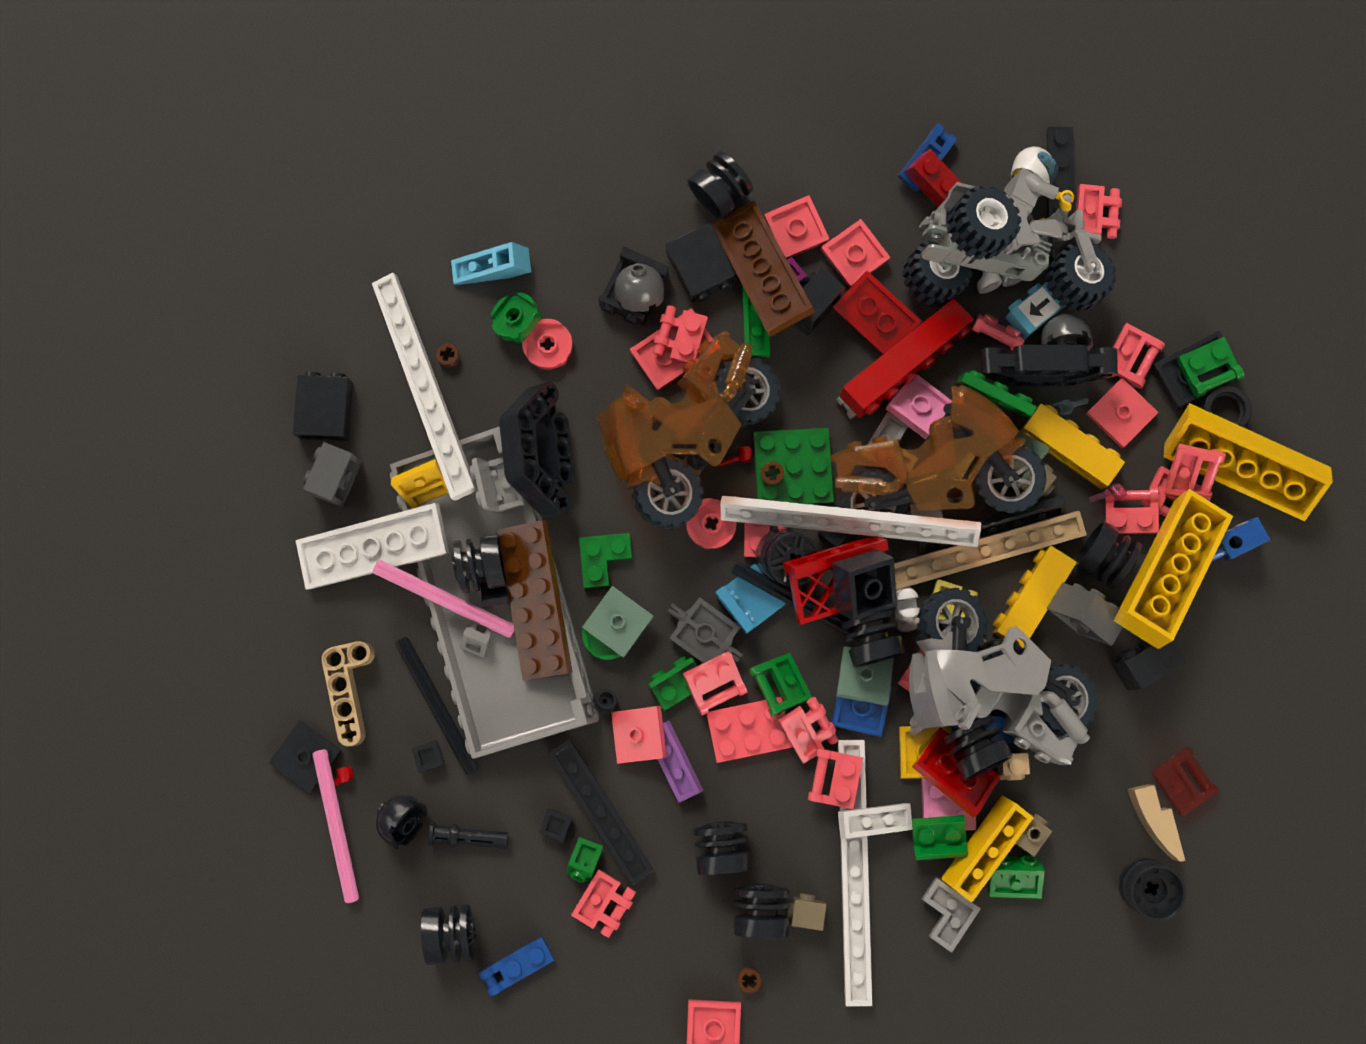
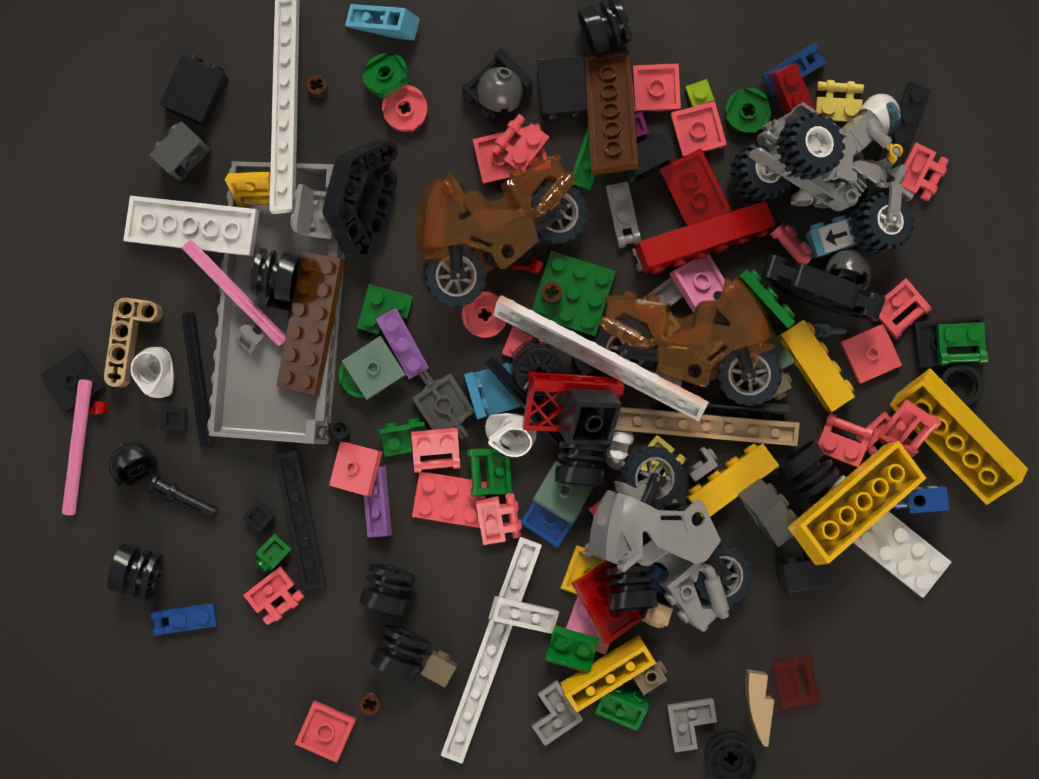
camera: 20 degrees right, 5 degrees up
coral plate [808,748,864,809] -> none
clear pink hand [1089,484,1128,503] -> none
none -> white helmet [131,347,175,398]
none -> medium lavender plate [376,308,429,379]
none -> white helmet [485,413,536,457]
none -> light grey plate [605,181,641,248]
none -> light grey plate [667,698,717,752]
none -> lime plate [685,79,715,107]
none -> light grey bracket [688,447,718,482]
none -> green plate [725,88,771,135]
none -> light yellow plate [815,80,864,123]
none -> white plate [828,475,951,598]

